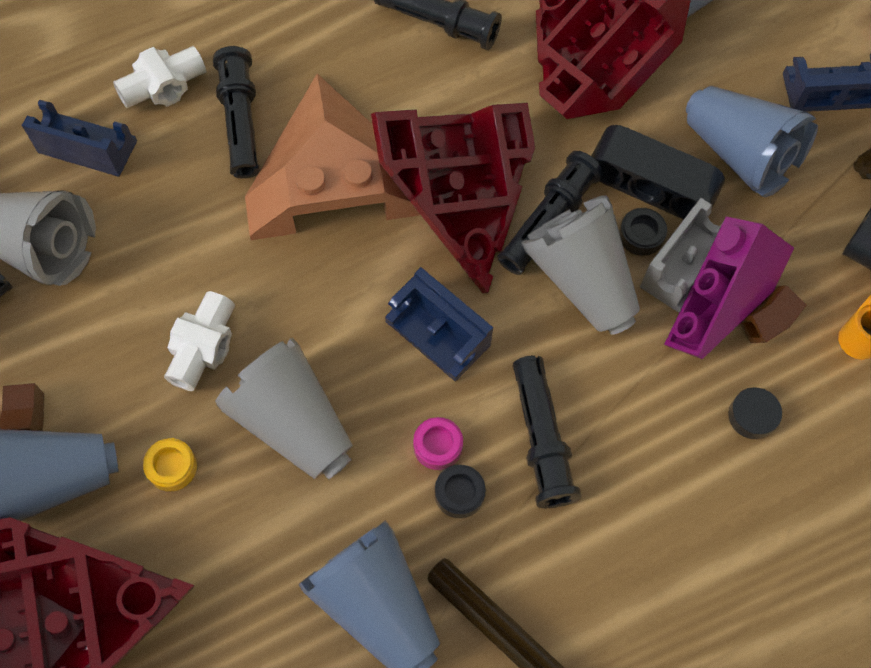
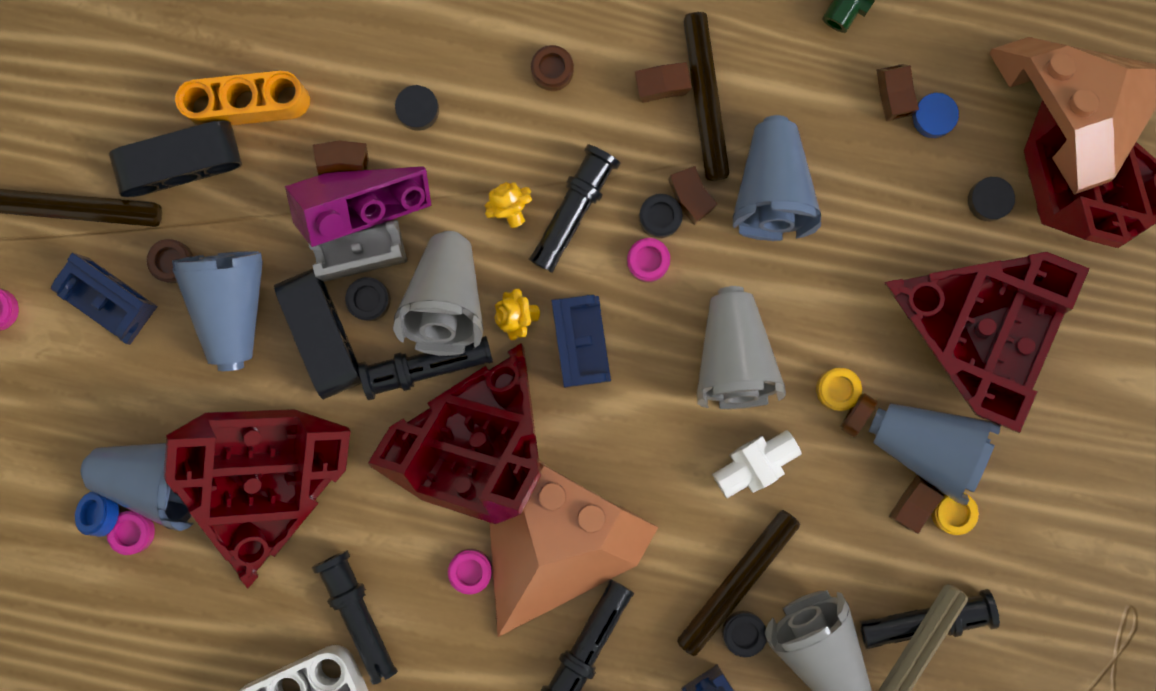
camera: 140 degrees left, 20 degrees up
none -> reddish brown tile [147,239,193,283]
none -> dark pink tile [448,549,492,594]
none -> yellow plant [484,182,532,228]
none -> yellow plant [494,289,540,340]
none -> reddish brown tile [531,45,574,91]
none -> reddish brown piece [635,62,692,103]
none -> reddish brown piece [668,166,717,225]
none -> dark brown axle [677,510,800,656]
none -> black tile [722,611,767,657]
none -> reddish brown tile [840,393,878,438]

